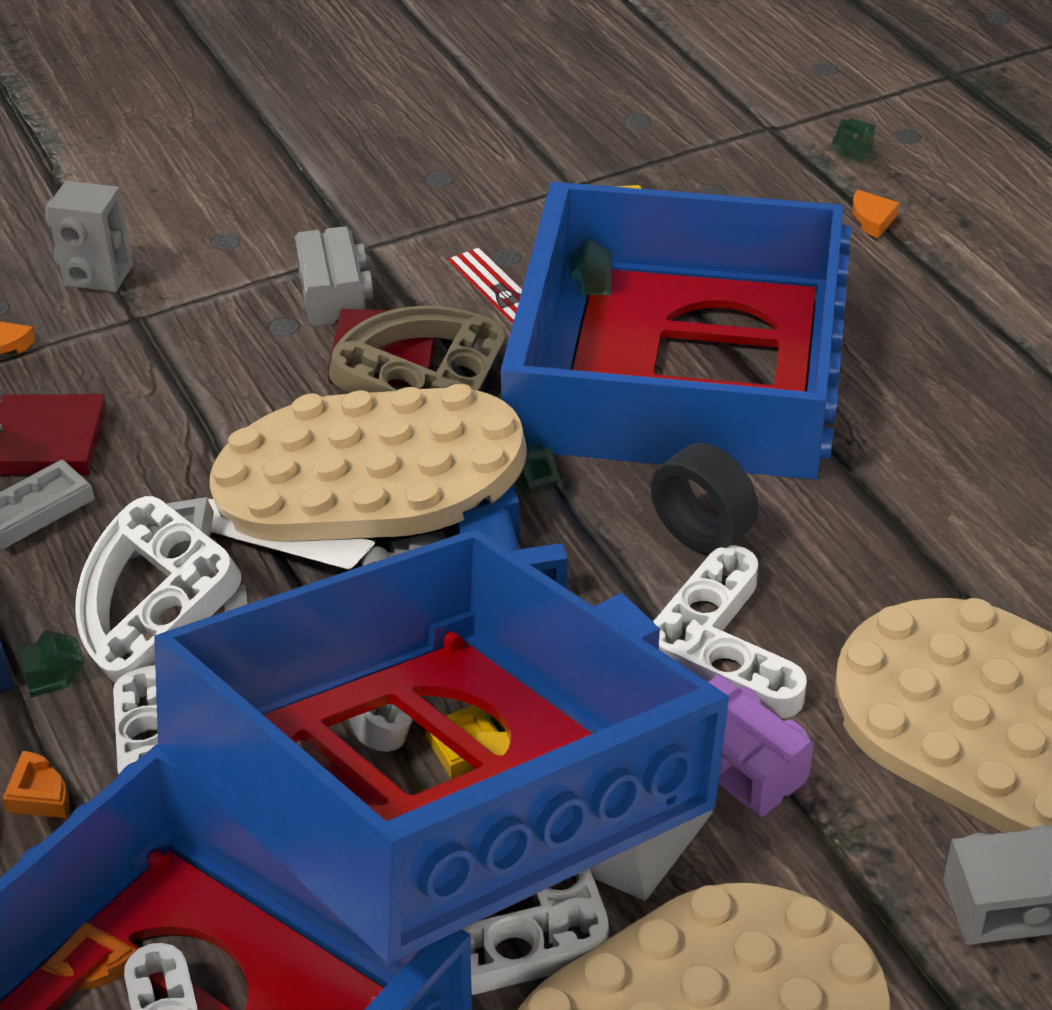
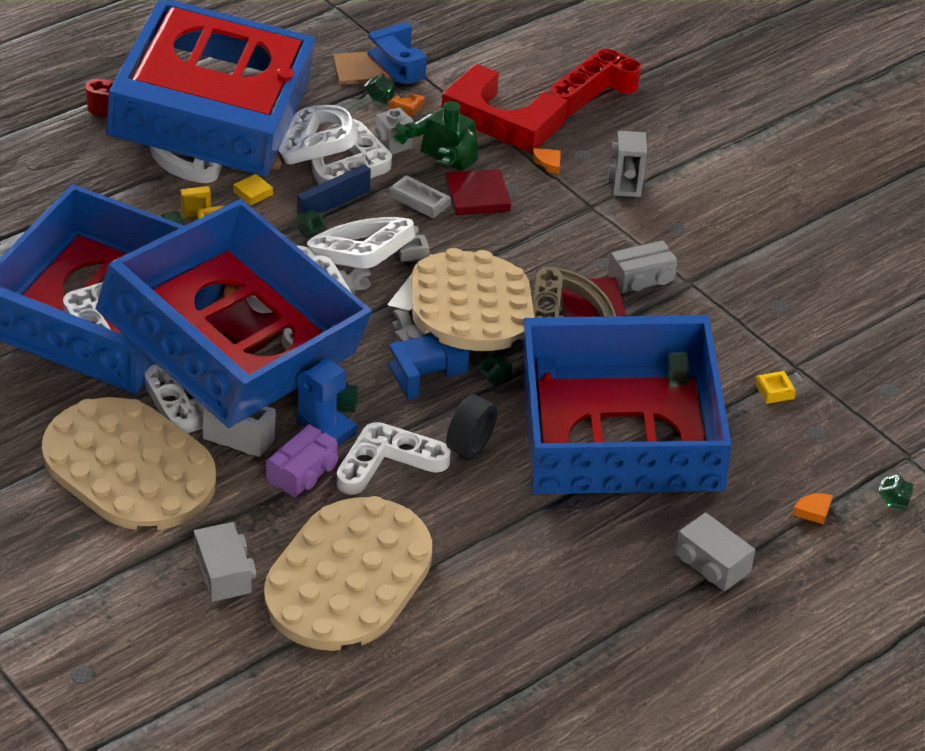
camera: 75 degrees right, 0 degrees up
none -> light grey brick [675,512,756,592]

